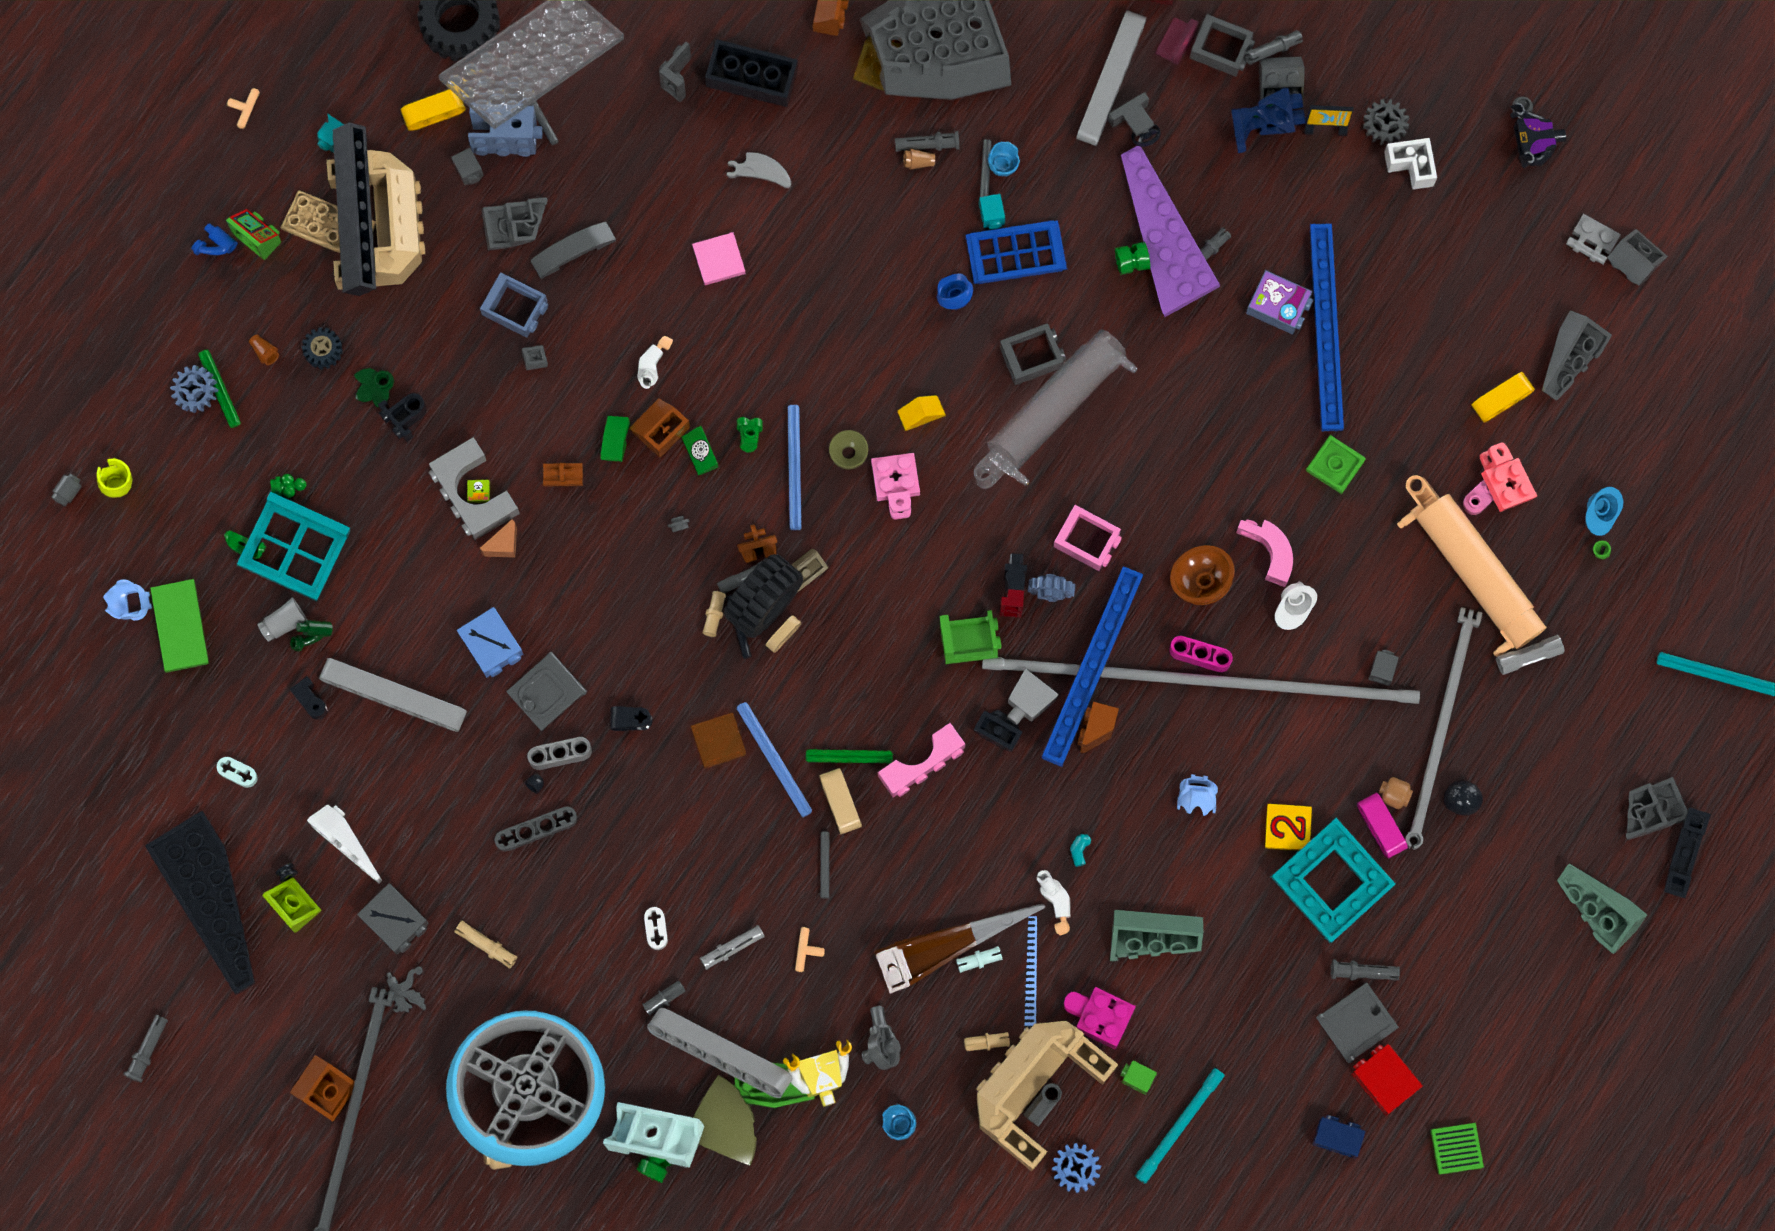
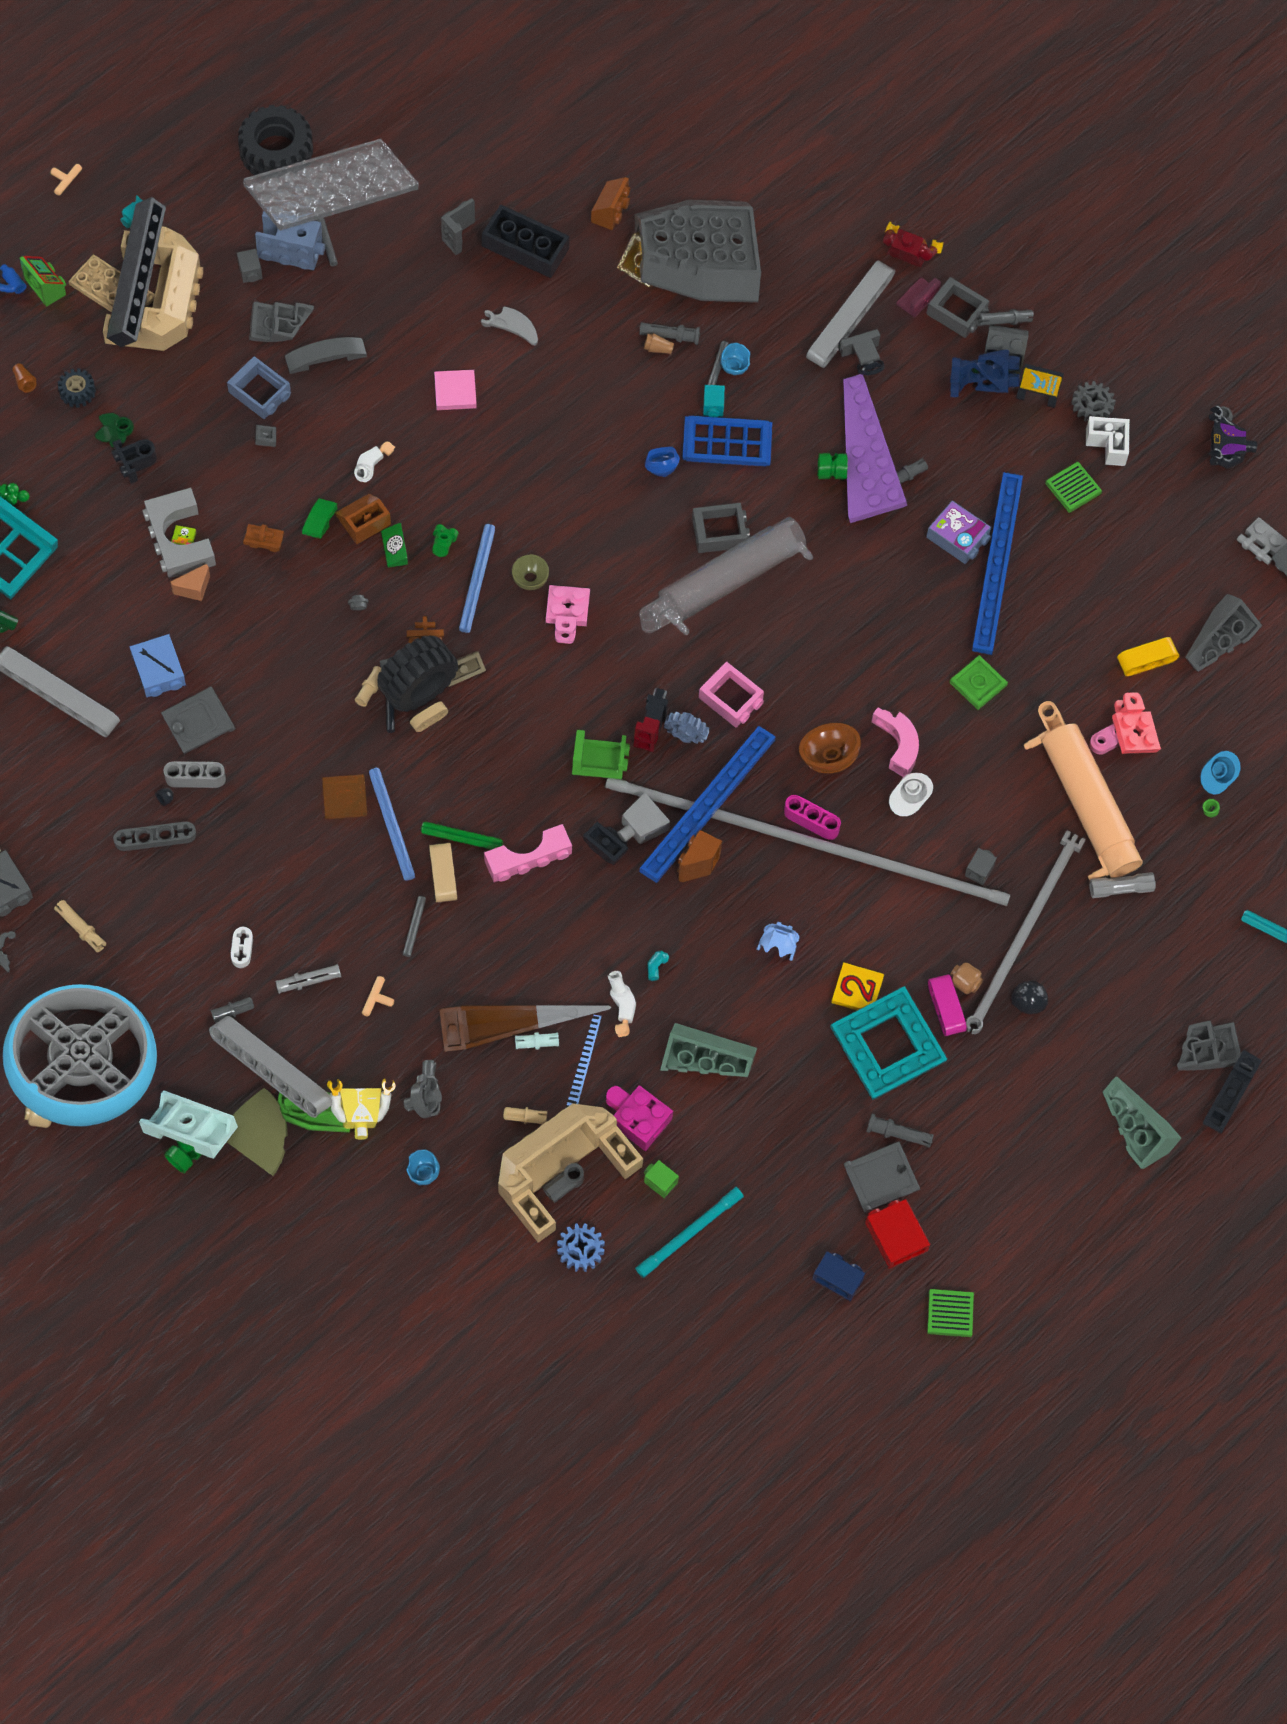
camera: 10 degrees right, 10 degrees down
yellow beam [401,89,466,131] -> none
black piece [610,706,653,731] -> none
yellow slope [898,396,945,431] -> none
none -> bright green tile [1045,462,1102,513]

